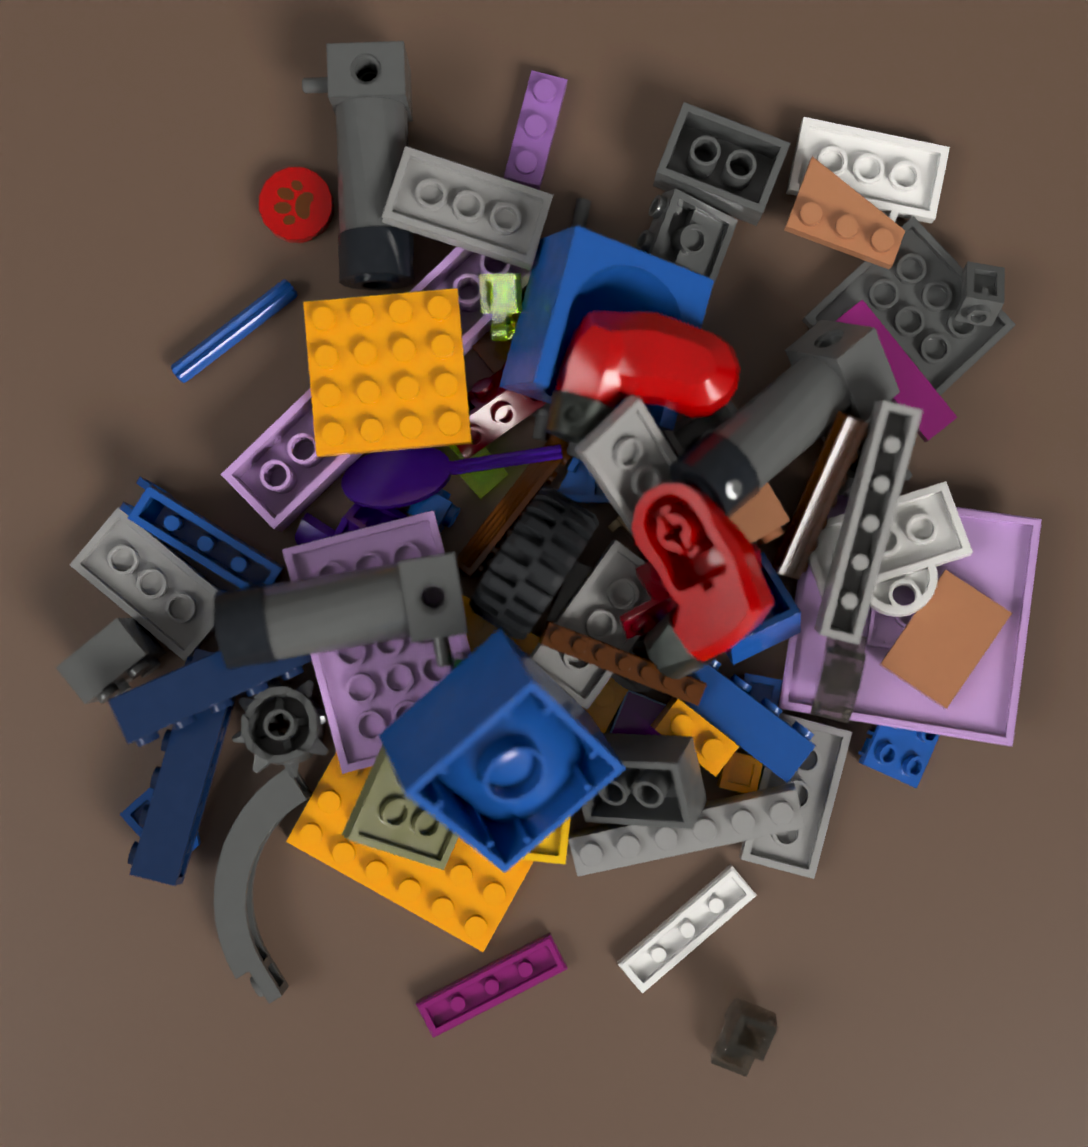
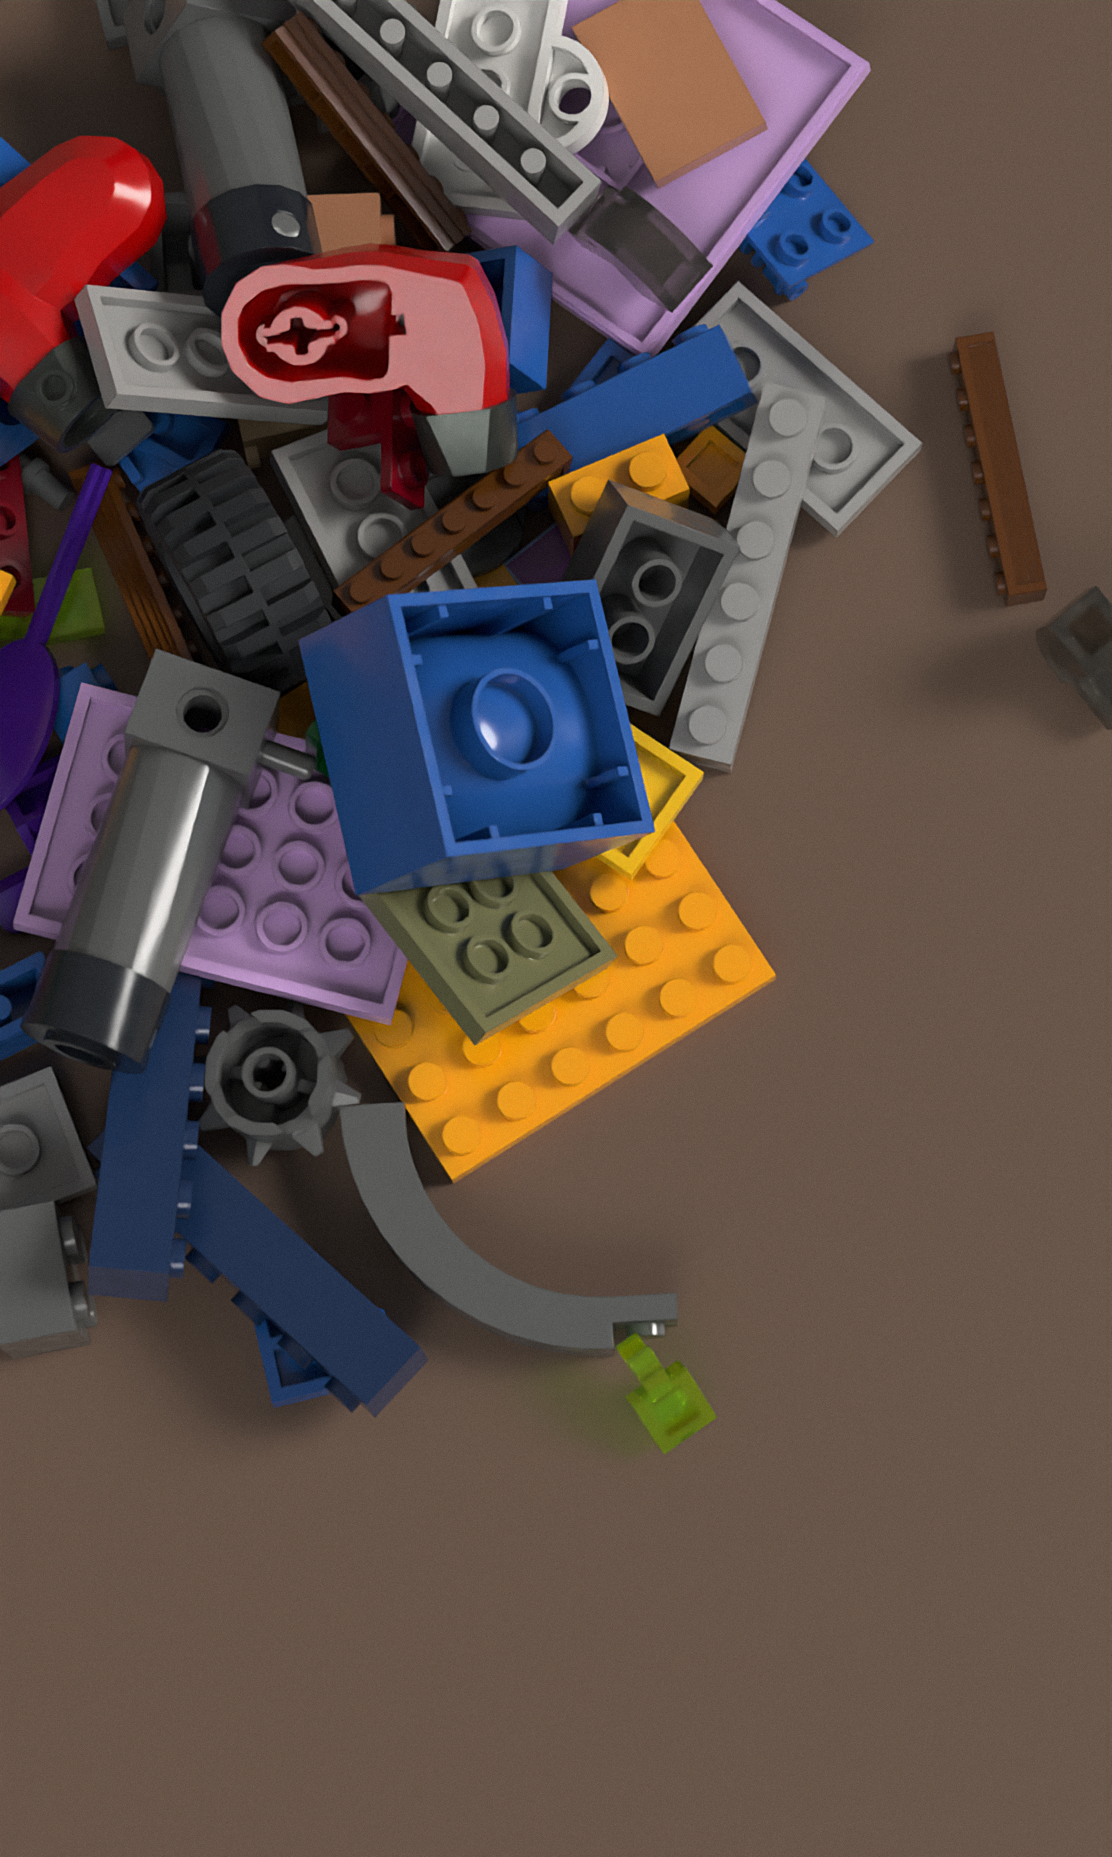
camera: 60 degrees left, 10 degrees down
magenta tile [416,932,568,1038] -> none
white tile [617,864,757,994] -> none
none -> clear neon green plate [615,1332,717,1454]
none -> reddish brown piece [948,331,1047,607]

